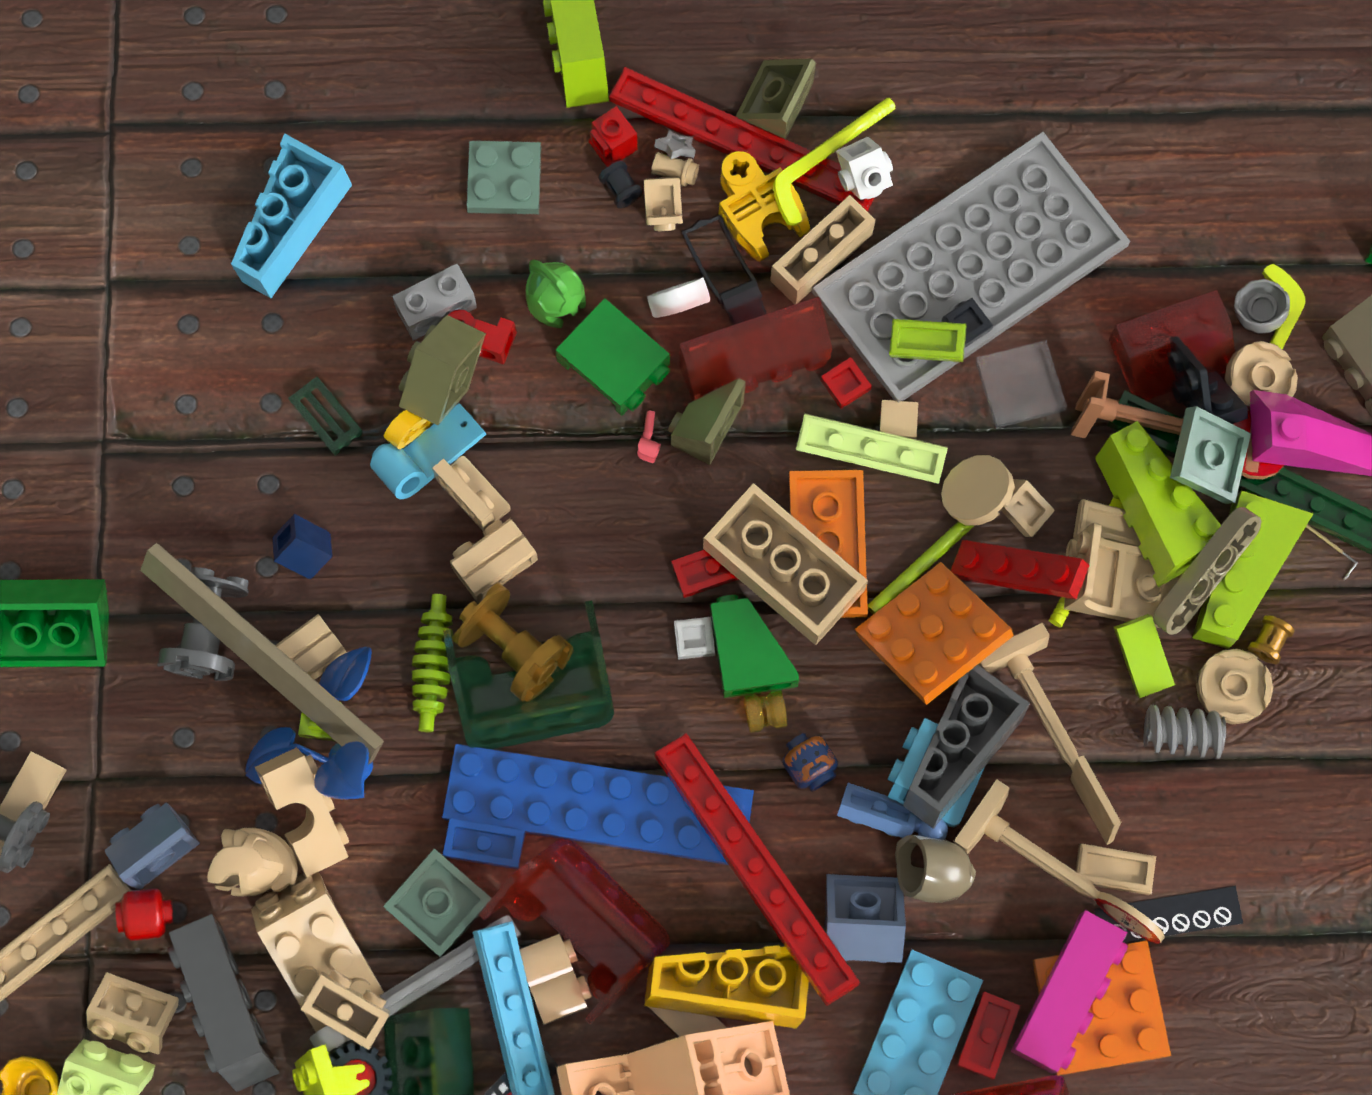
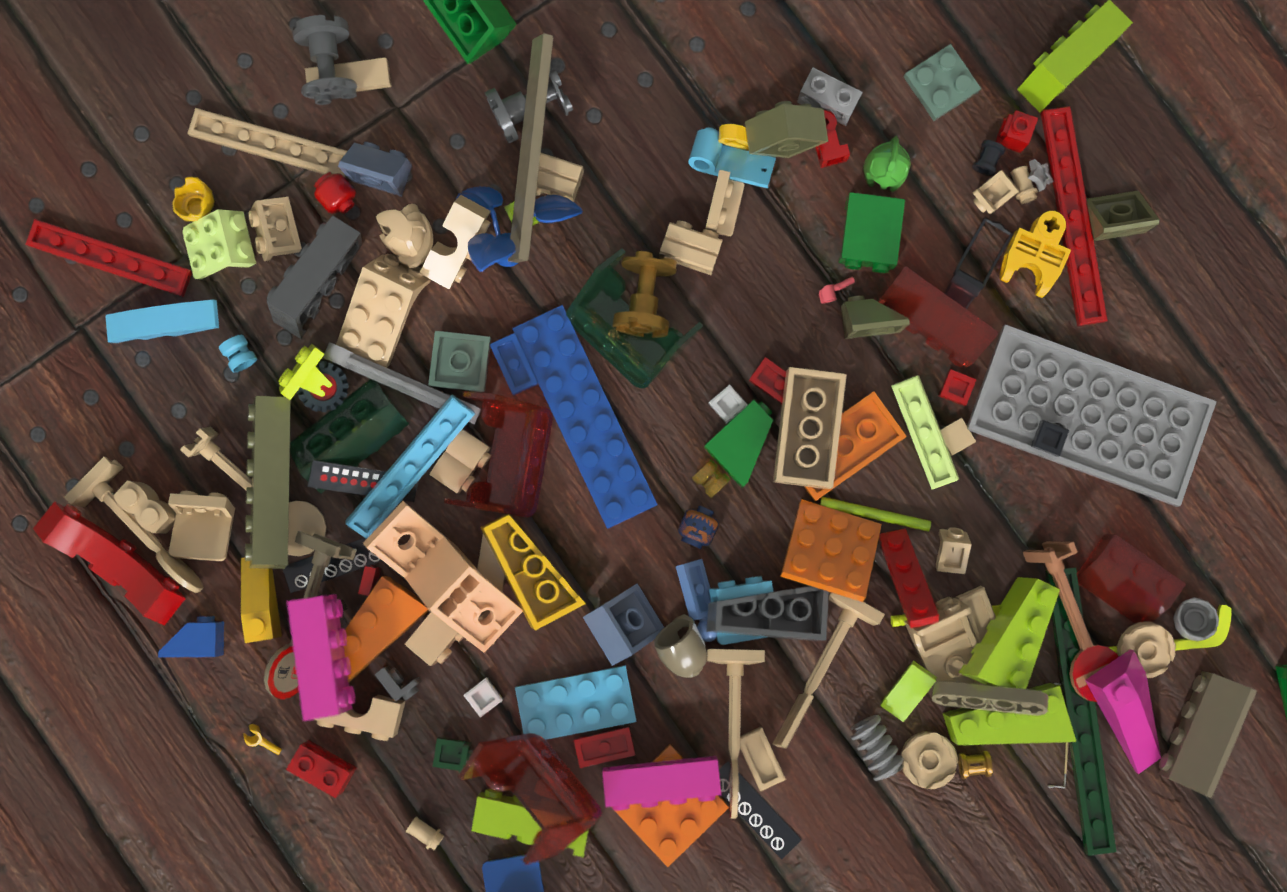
camera: 60 degrees right, 10 degrees up
dark blue panel [272,514,333,579] -> none
clear green tile [288,376,363,456] -> none
tan brick [300,970,390,1050] -> none
lime piece [412,594,454,732] -> none
white hat [647,277,710,318] -> none
red tile [655,733,860,1006] -> none
tan brick [770,195,875,306] -> none
neon yellow piece [773,98,895,226] -> none
white brick [836,137,893,200] -> none
lime tile [889,319,967,362] -> none
tan tile [941,455,1015,525] -> none
clear tile [975,340,1067,429] -> none
black bracket [1167,336,1248,424] -> none
sand green plate [1170,406,1251,504] -> none

